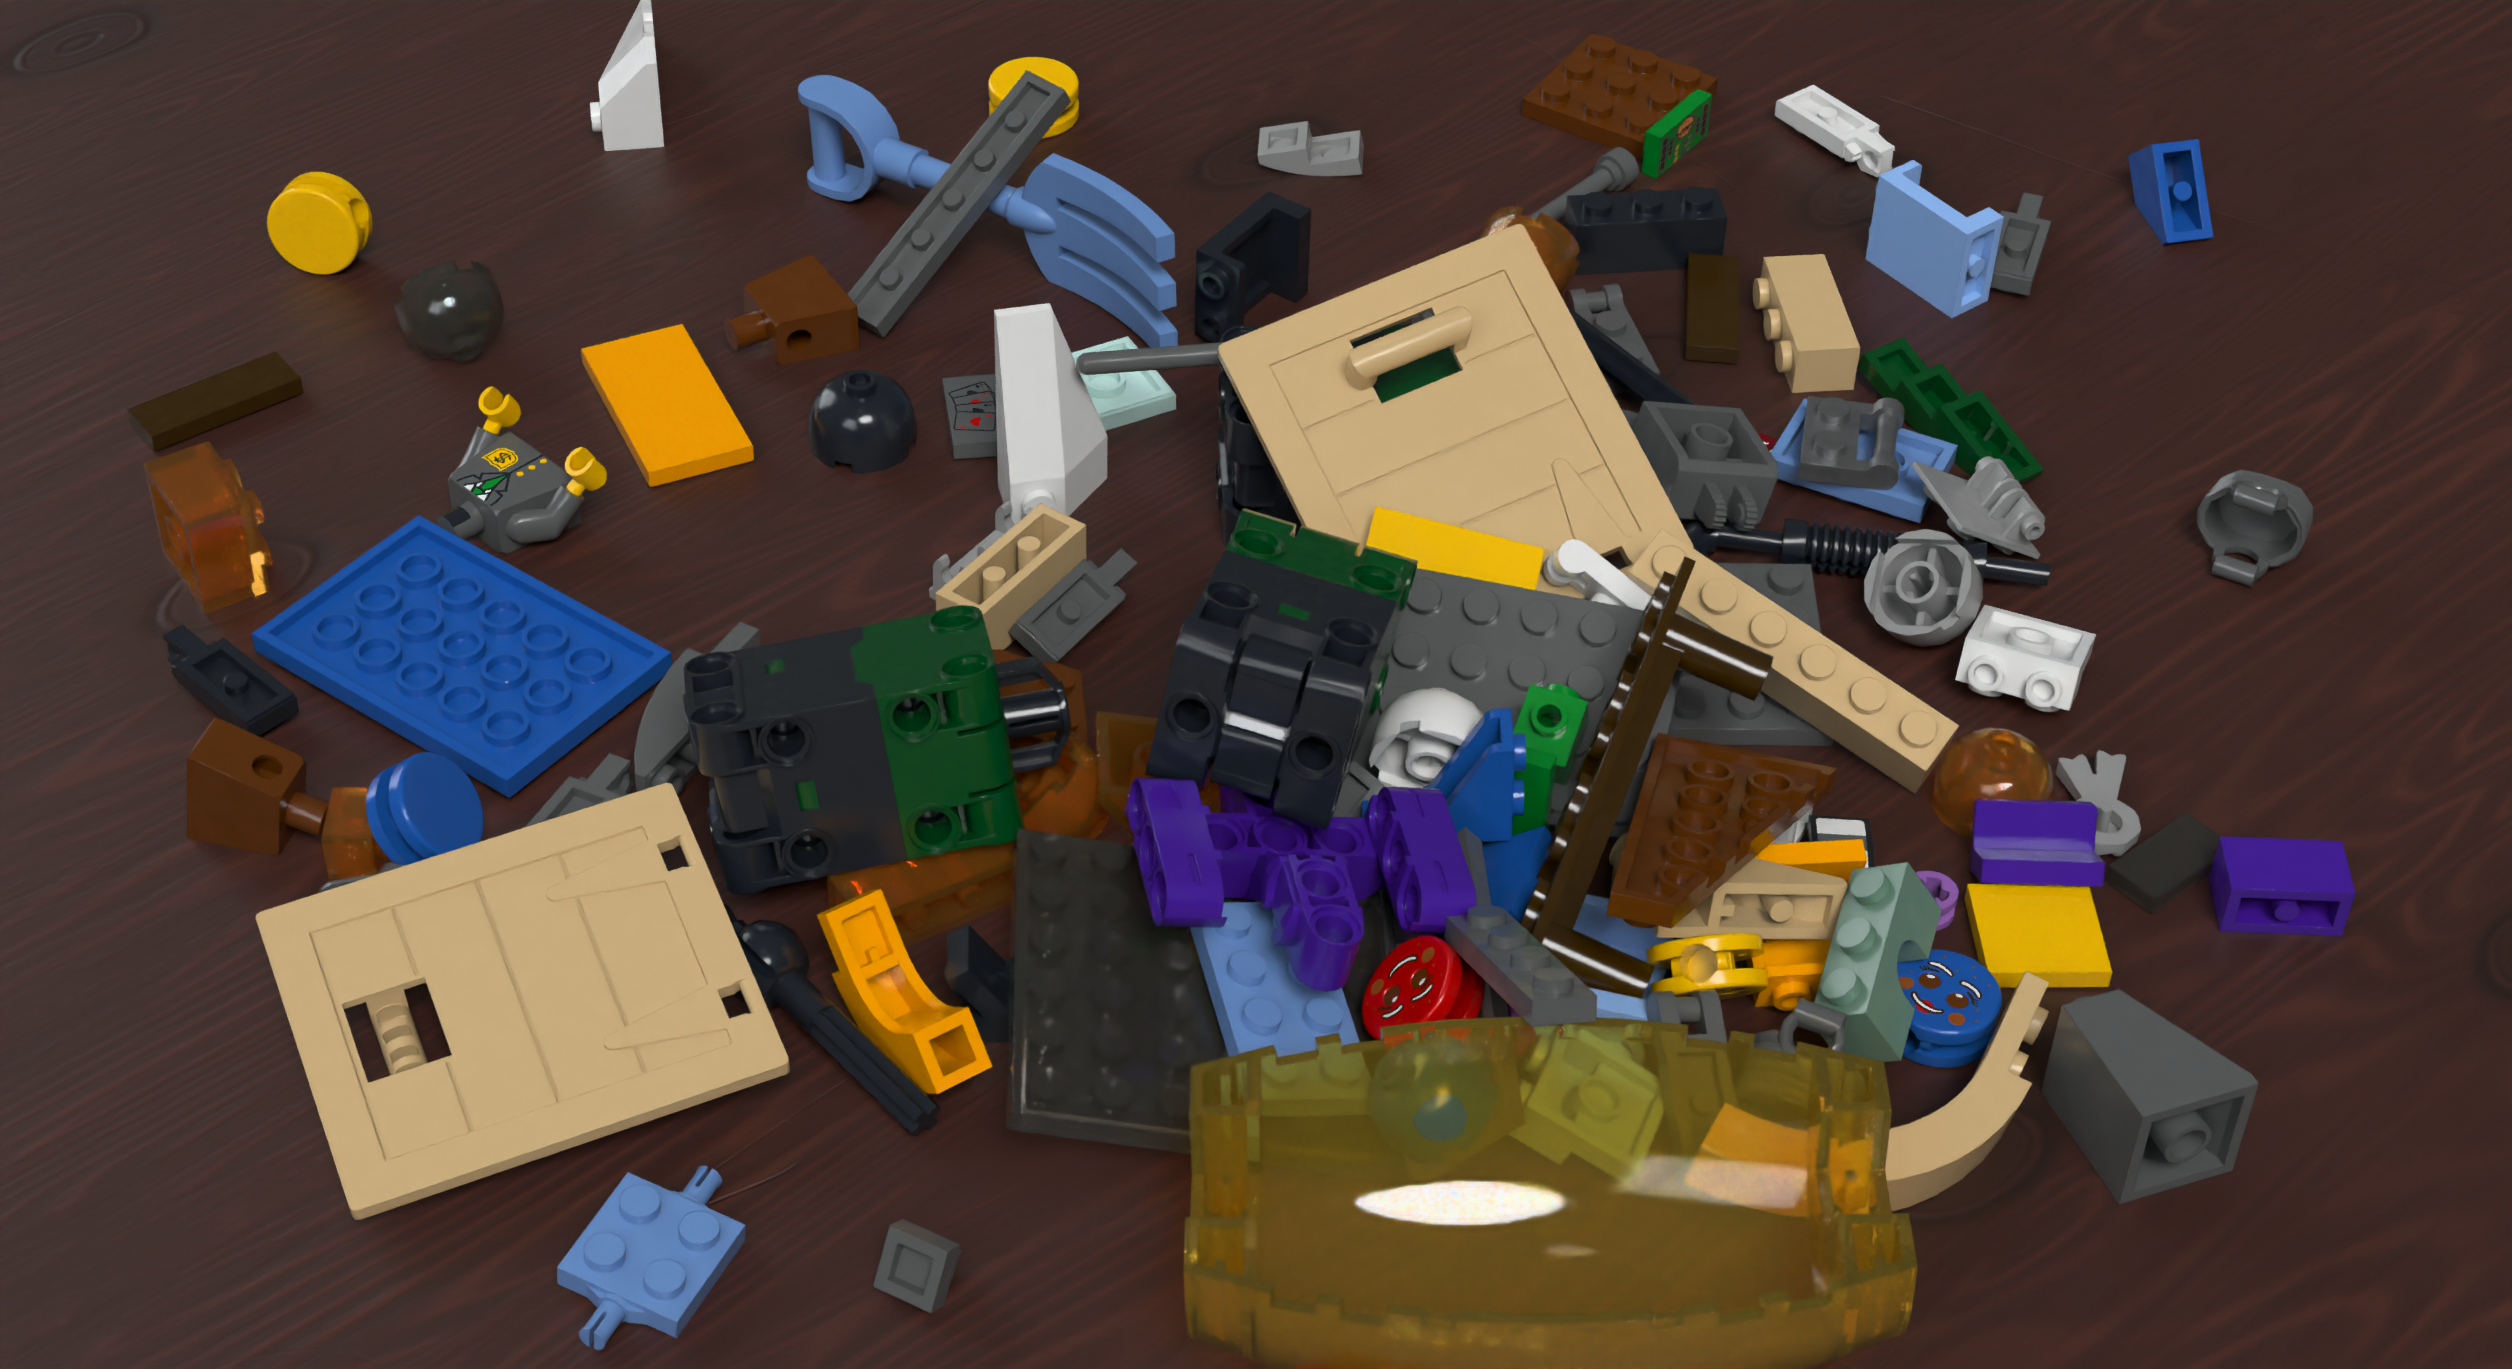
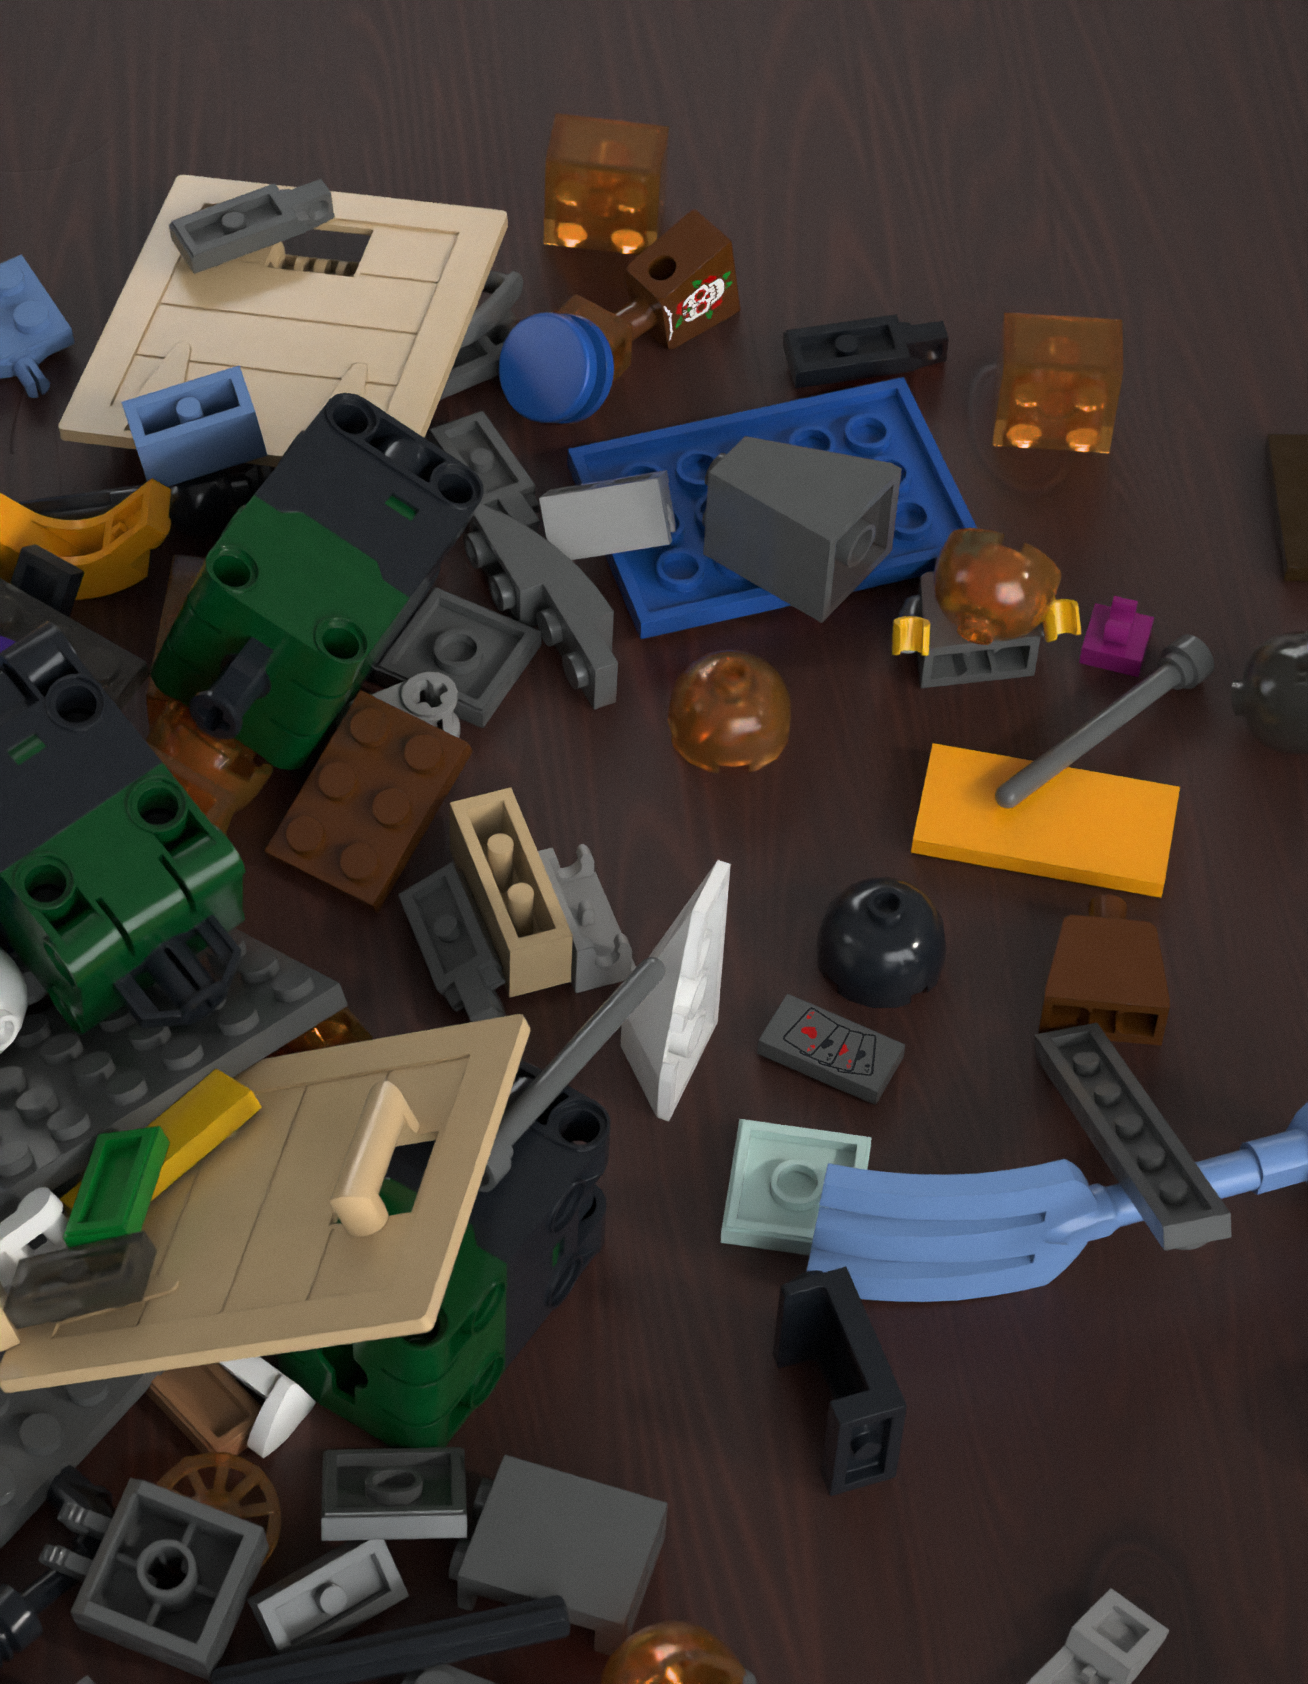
camera: 125 degrees right, 10 degrees up
none -> clear smoke plate [3,1231,157,1329]
none -> green tile [62,1126,170,1255]
none -> medium blue brick [121,365,267,487]
none -> dark grey hinge [169,179,334,274]
none -> light grey hinge [539,470,676,560]
none -> clear orange brick [544,113,669,255]
none -> clear orange cylinder [667,649,792,773]
none -> dark grey slope [702,436,902,623]
none -> clear orange cylinder [933,528,1061,645]
none -> dark grey piece [995,634,1214,809]
none -> magenta tile [1079,596,1154,677]

